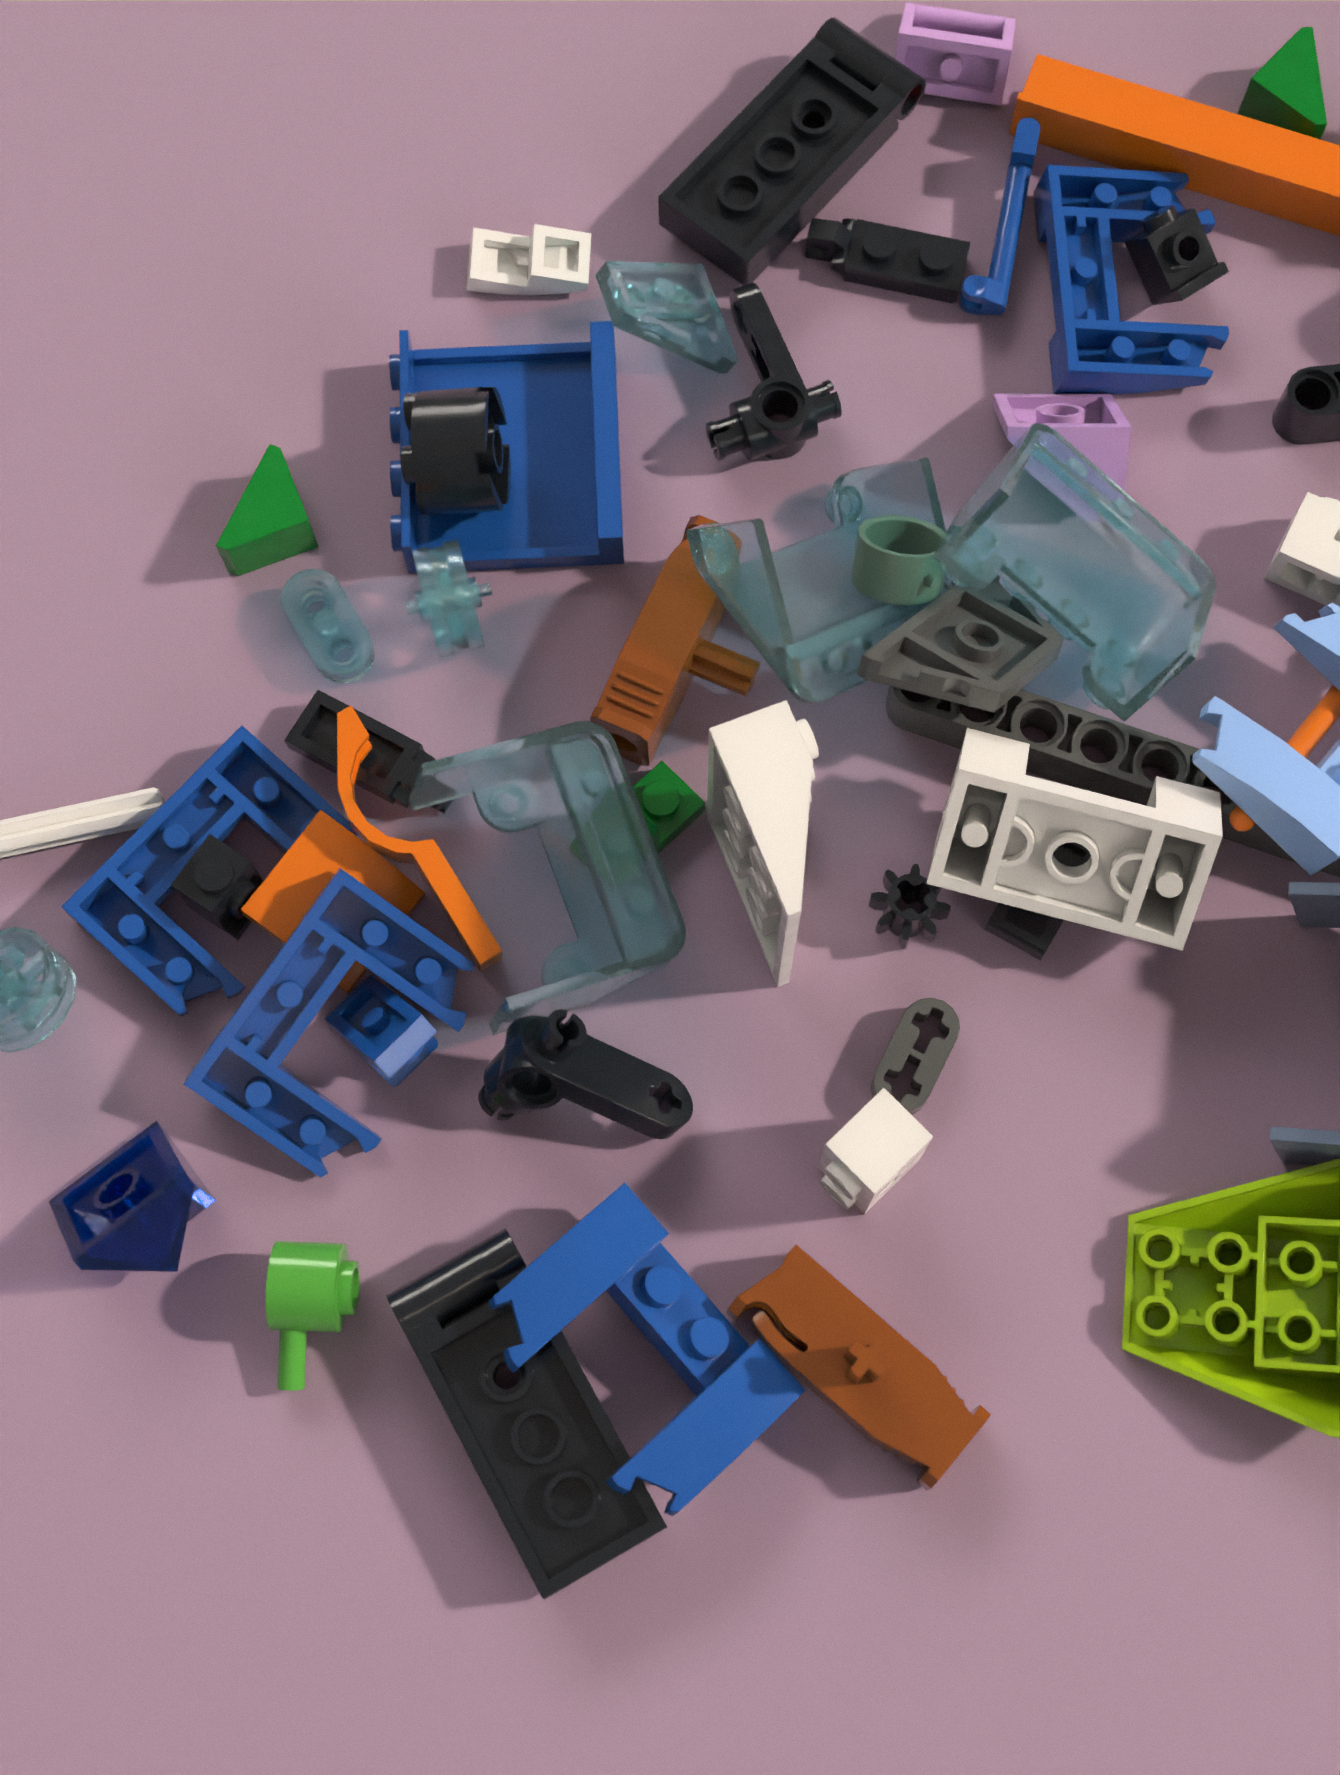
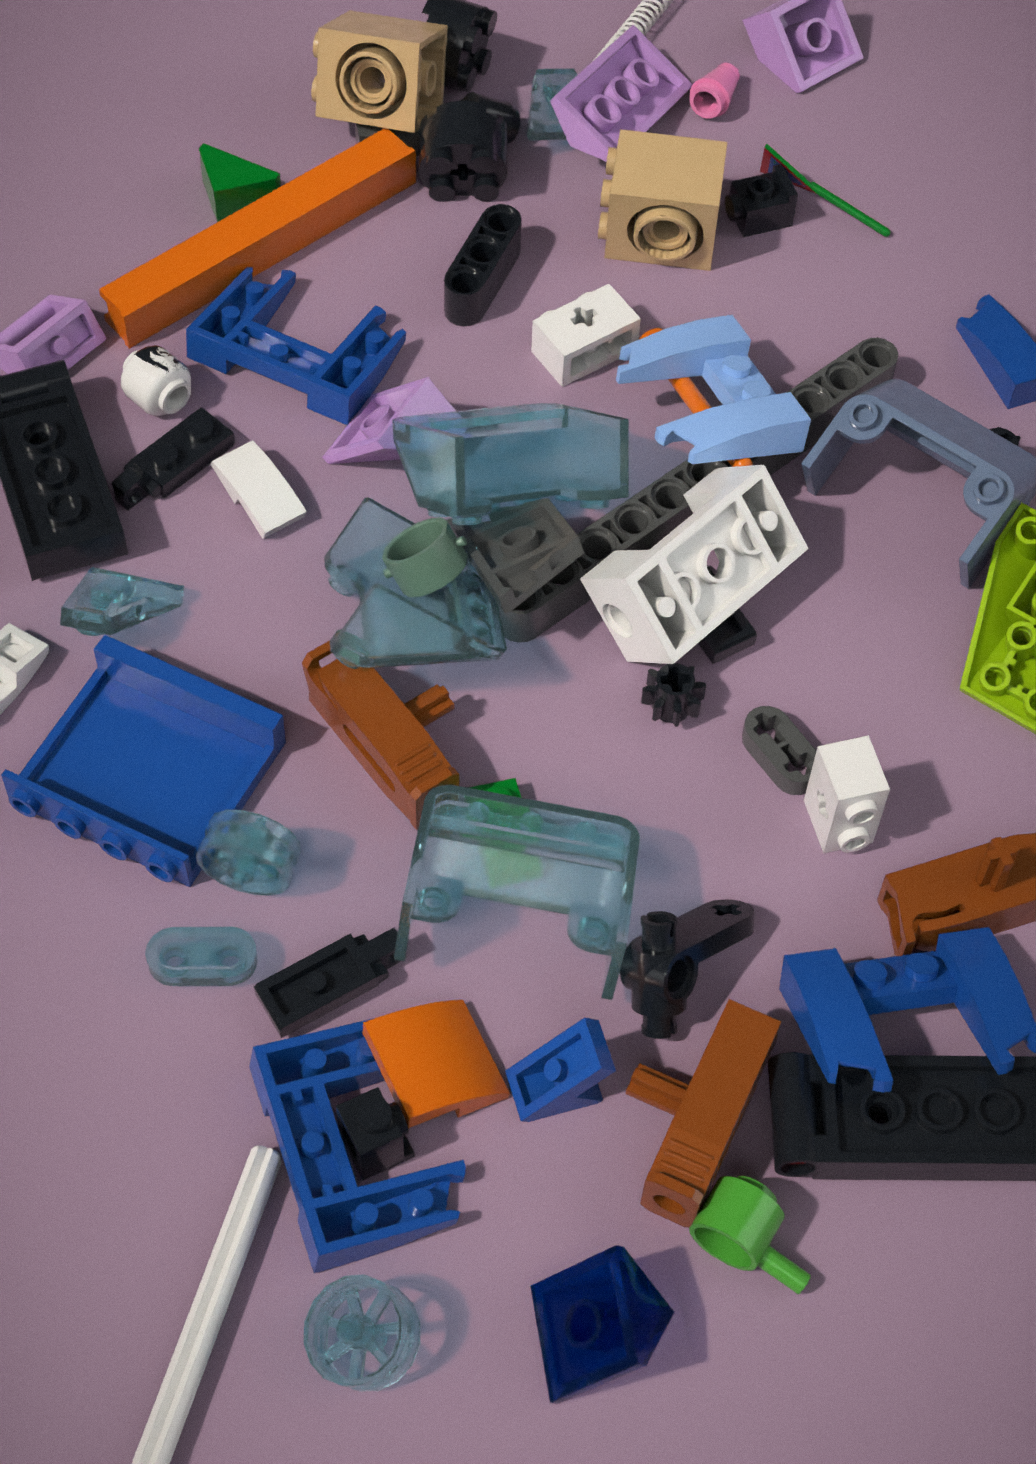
camera: 65 degrees left, 15 degrees down
blue wedge [184,867,474,1178] -> none
green slope [216,444,319,576] -> none
orange piece [337,705,502,972] -> none
black brick [401,387,511,516] -> none
black piece [706,282,842,461] -> none
white slope [707,700,819,987] -> none
blue hinge [959,118,1040,315] -> none
black brick [1124,205,1229,305] -> none
none -> white head [121,345,191,416]
none -> white slope [211,440,307,539]
none -> dark orange piece [626,999,782,1228]

